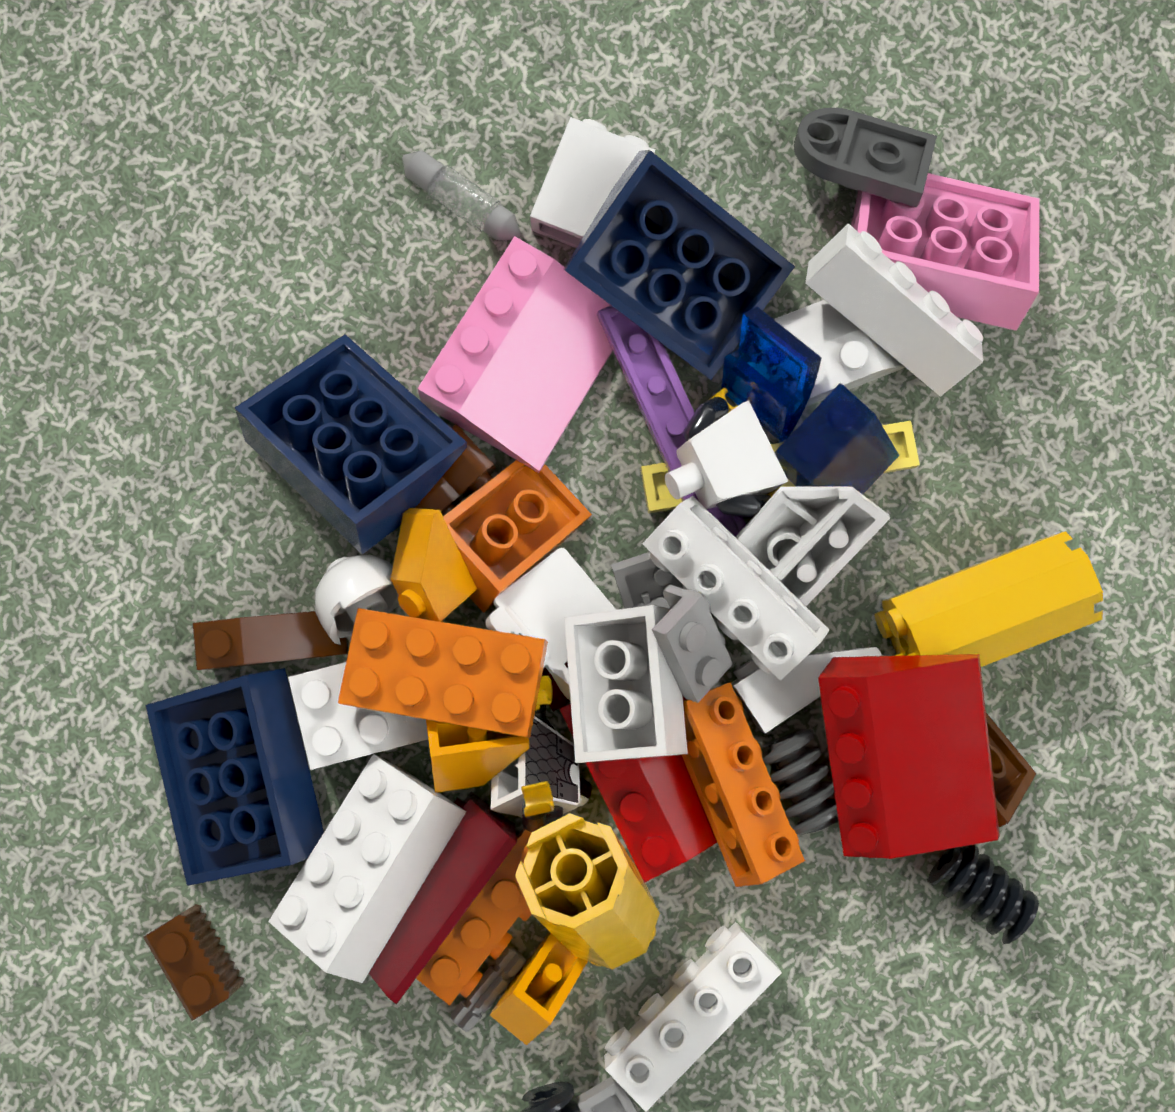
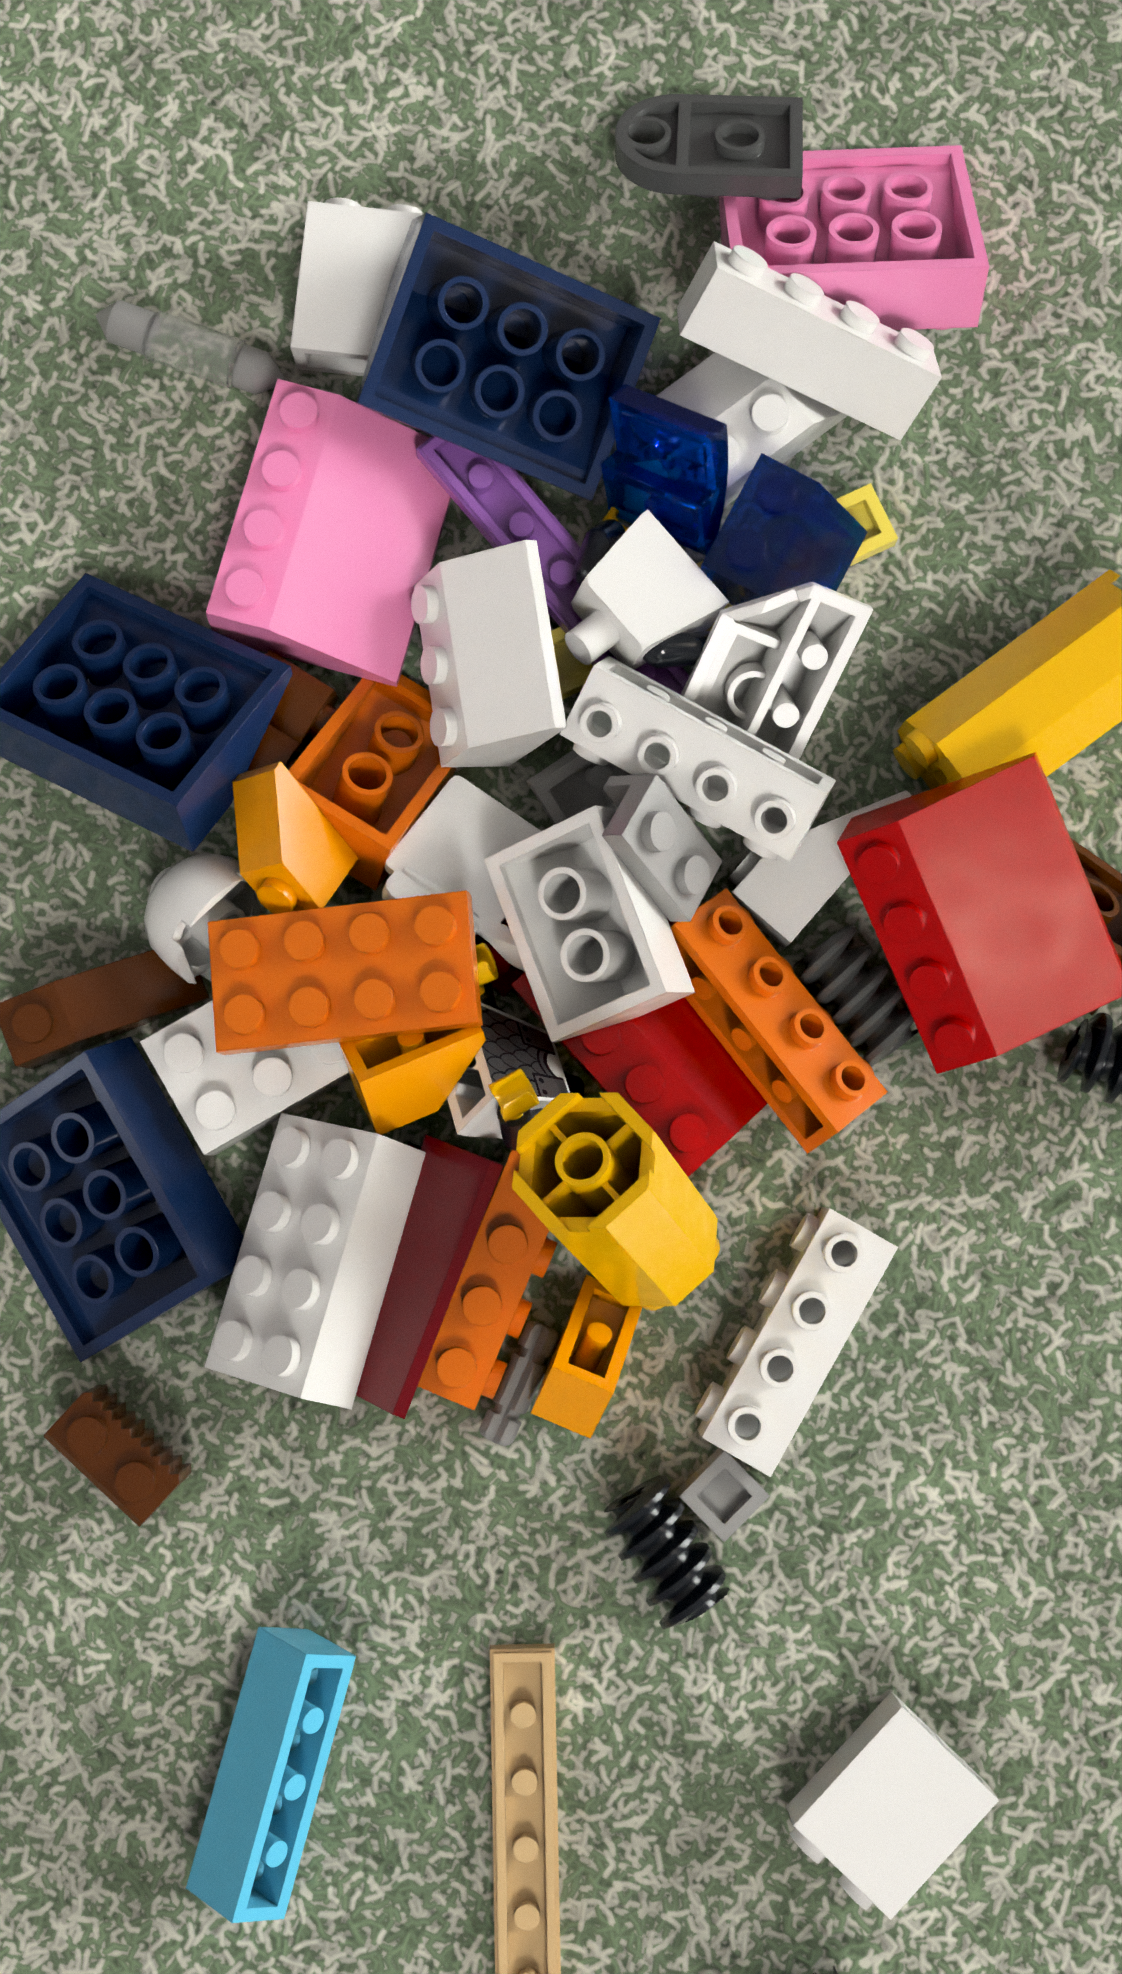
camera: 20 degrees left, 0 degrees up
none -> white slope [411,540,567,768]

